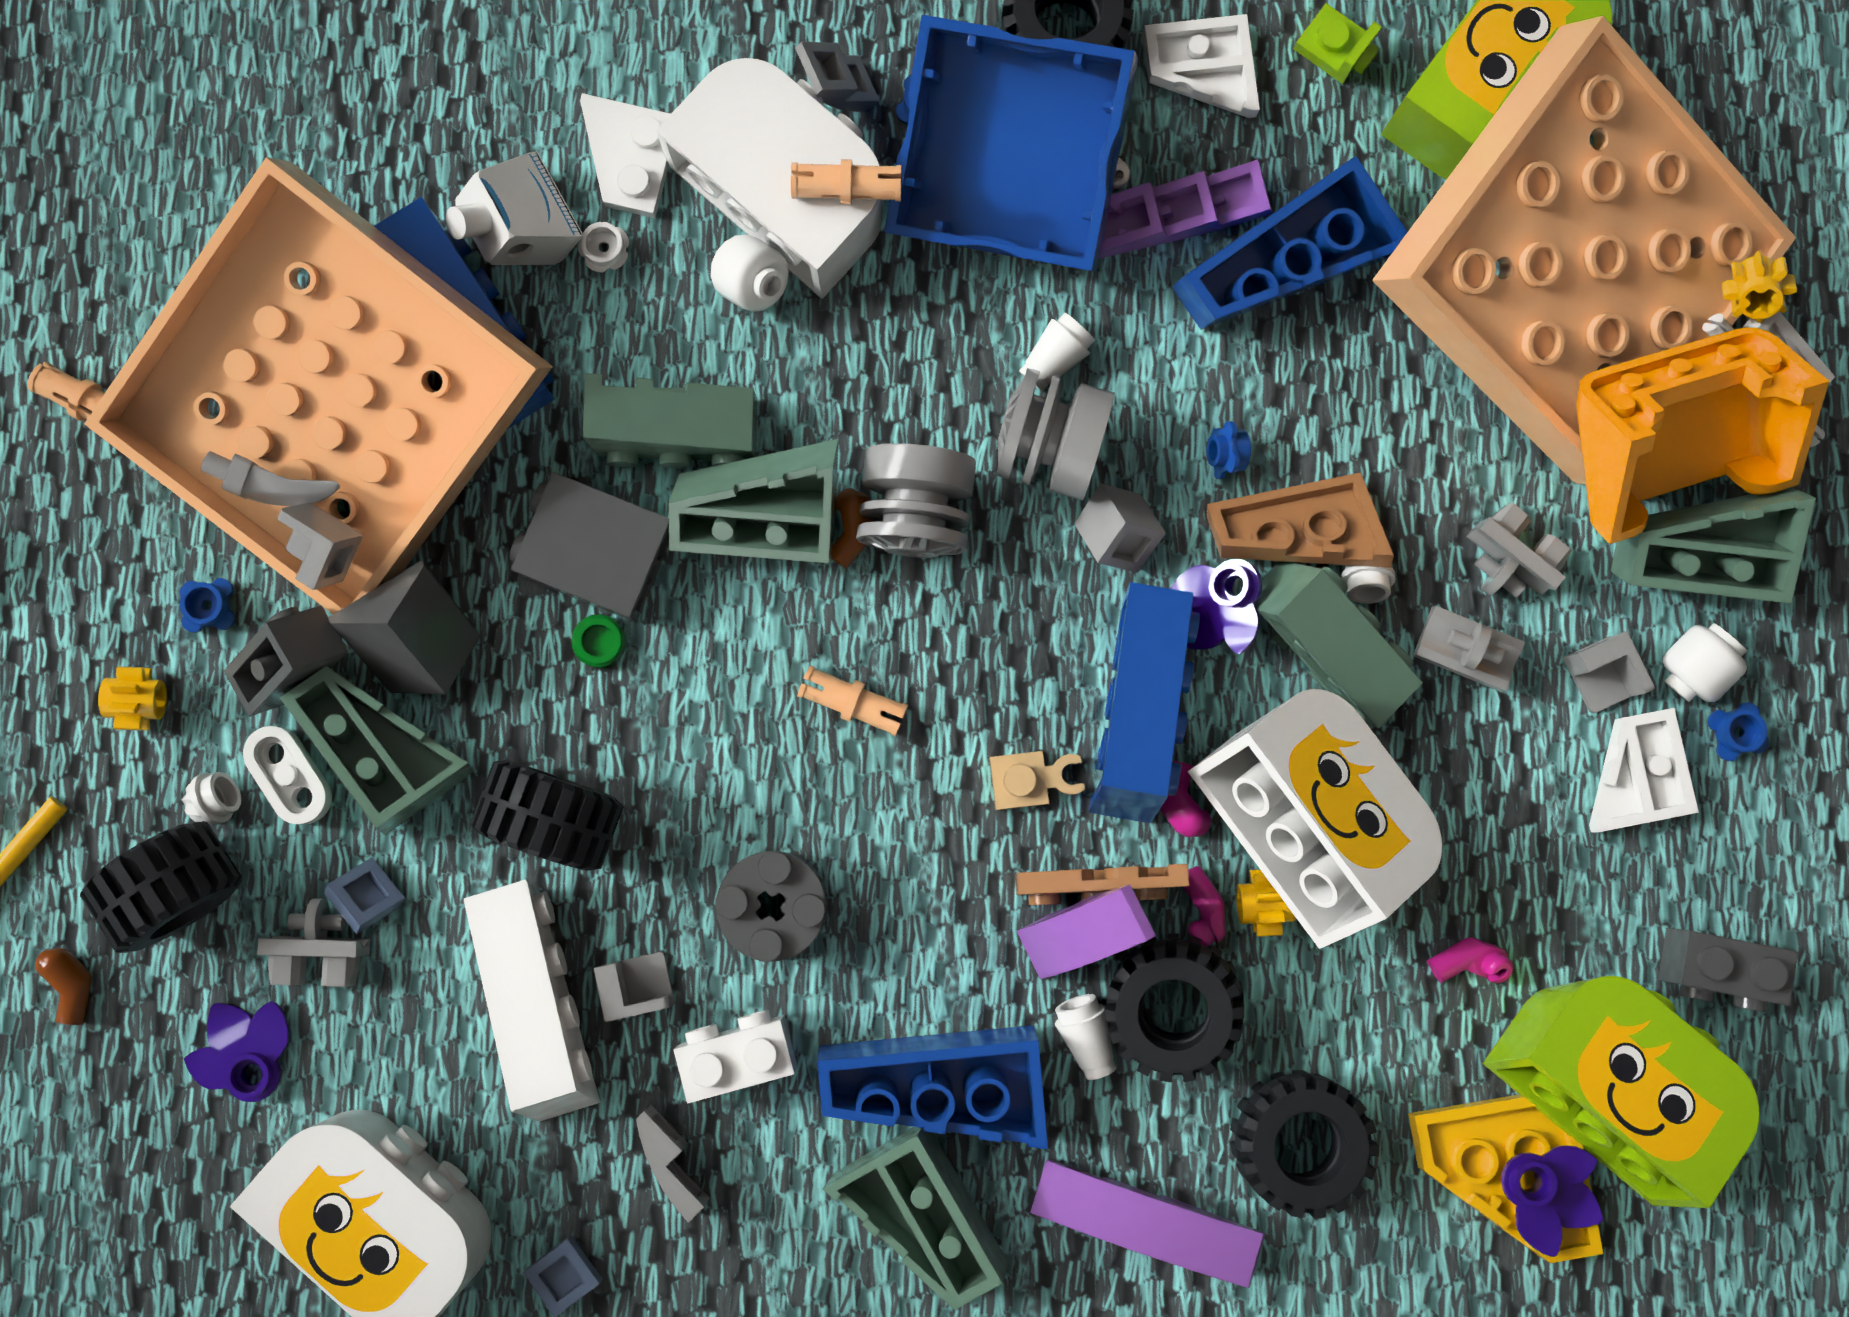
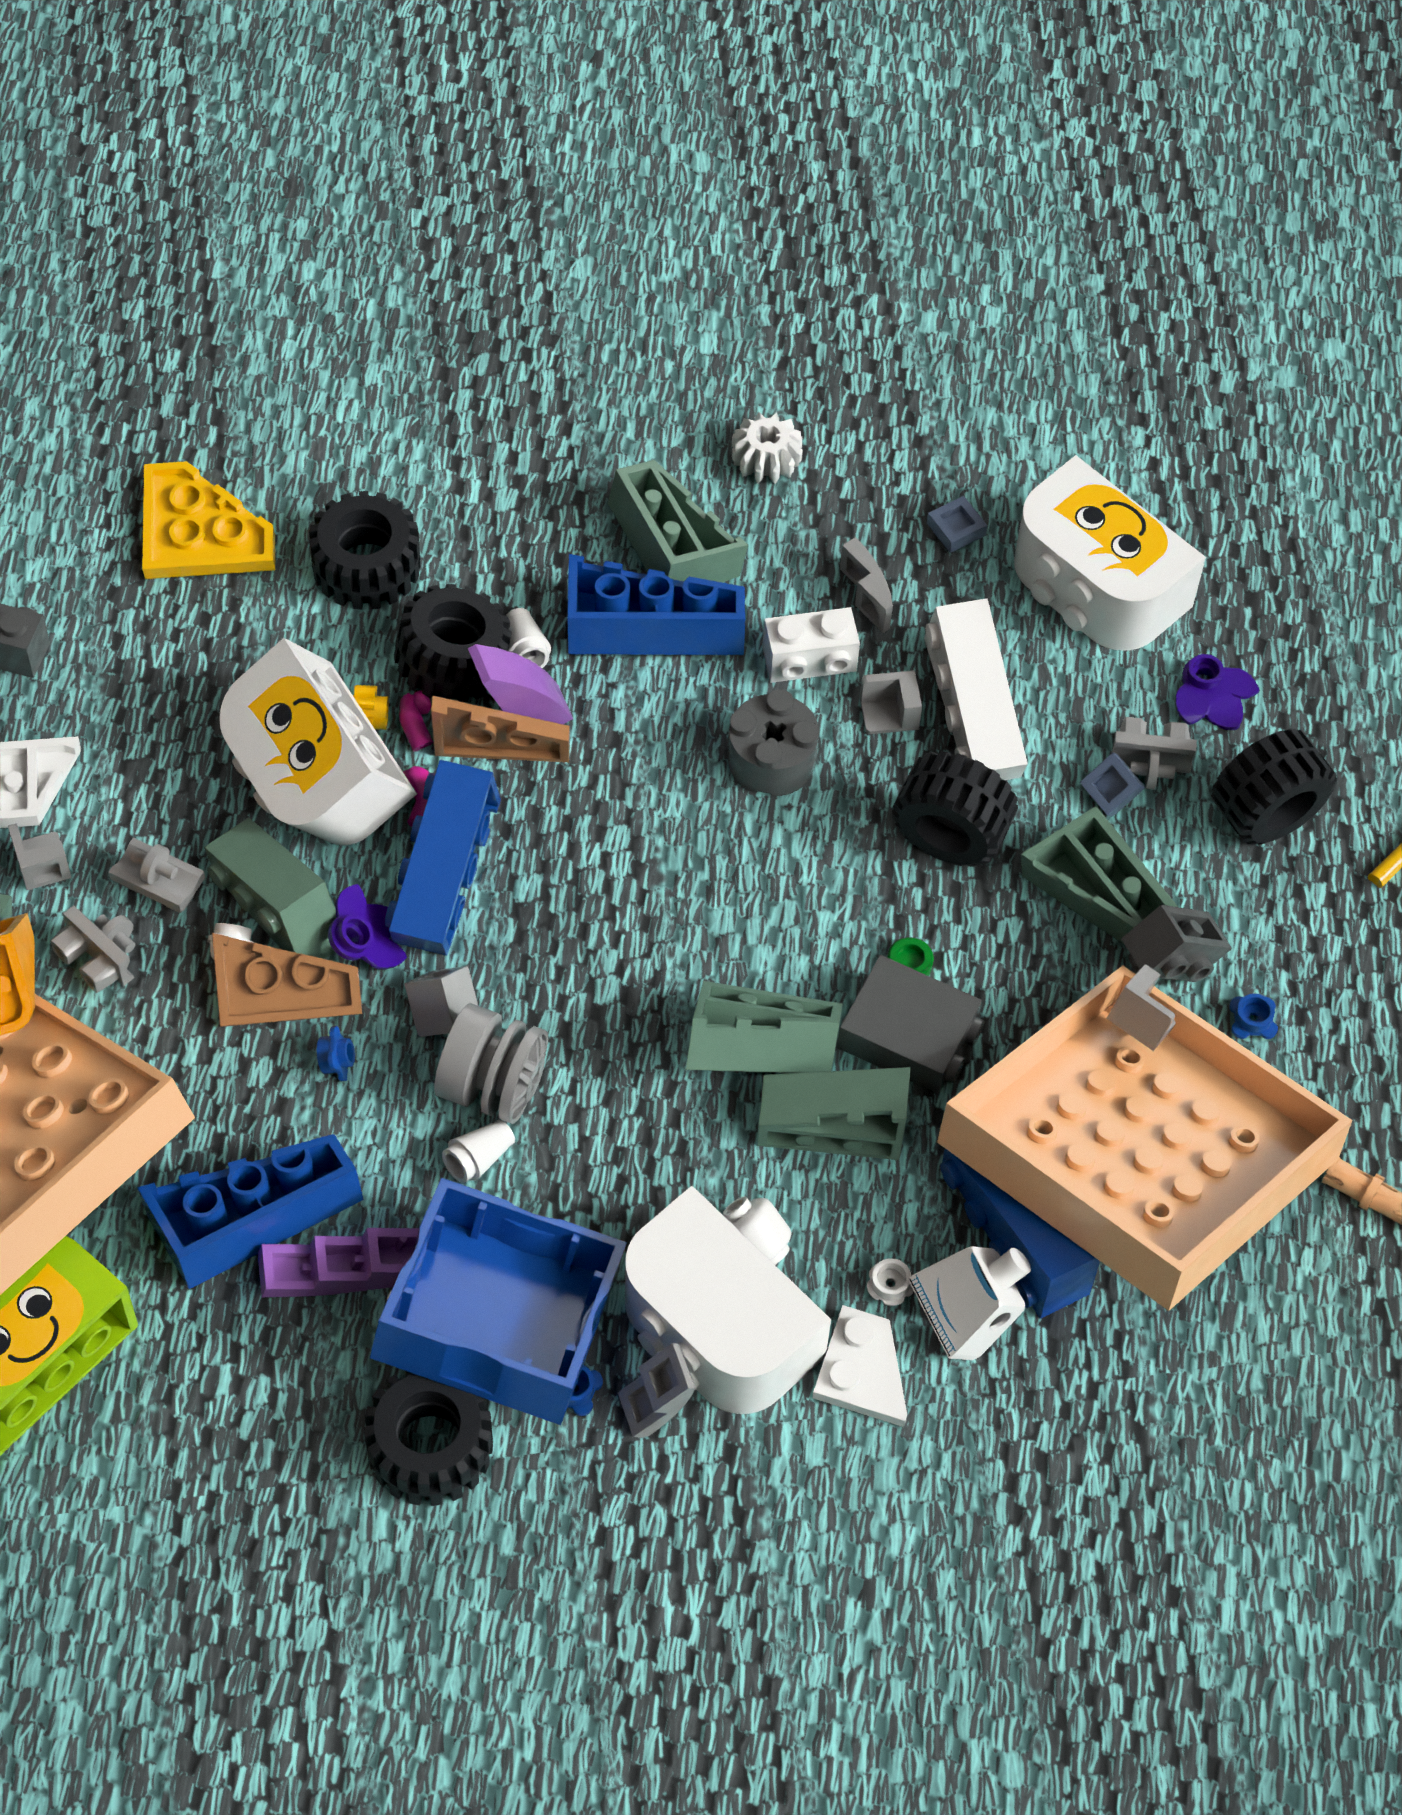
camera: 175 degrees left, 25 degrees down
dark orange arm [35,948,92,1025] -> none
yellow gear [98,666,167,730] -> none
white plate [182,772,241,825] -> none
light grey bar [201,451,340,506] -> none
white plate [243,726,332,824] -> none
dark grey slope [328,560,480,694] -> none
light nougat pin [791,159,902,204] -> none
light nougat pin [797,665,908,737] -> none
dark orange arm [830,488,874,570] -> none
light grey wheel [856,444,976,558] -> none
tan plate [989,751,1085,810] -> none
medium lavender slope [1030,1159,1266,1288] -> none
white wing [1142,14,1260,118] -> none
lime bracket [1293,3,1382,84] -> none
dark pink arm [1427,937,1513,983] -> none
lime brick [1482,976,1759,1208] -> none
dark purple plate [1501,1145,1603,1257] -> none

